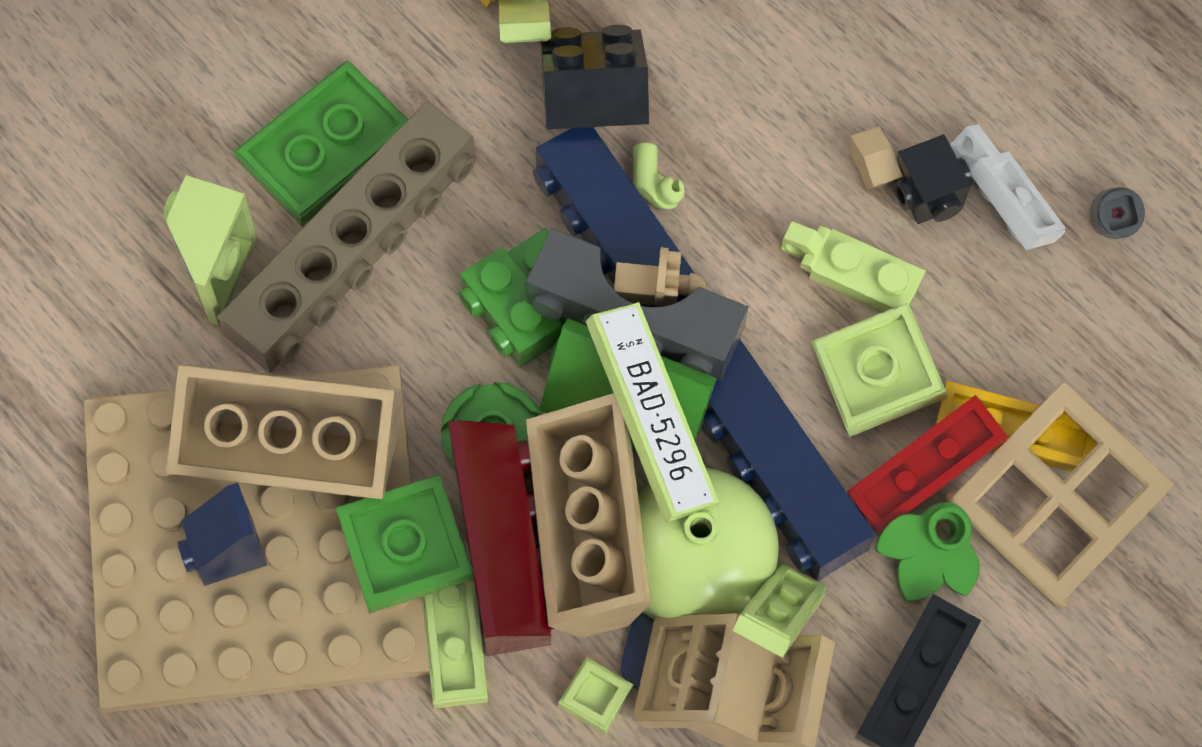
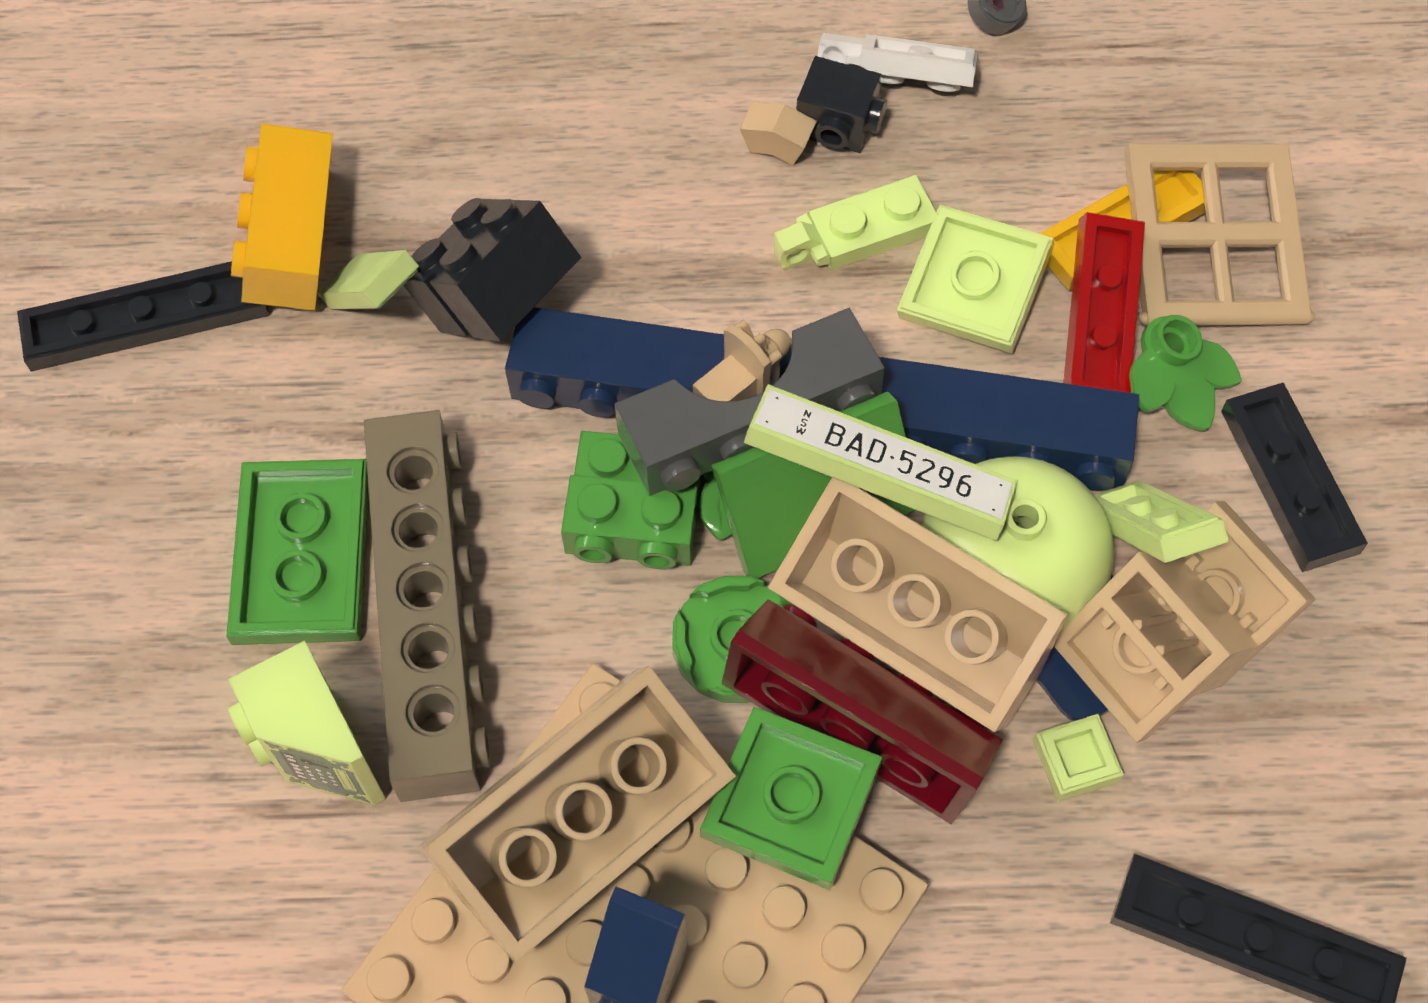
camera: 45 degrees left, 5 degrees down
yellowish green tile [422,541,488,709] -> none
yellowish green arm [633,143,685,210] -> none

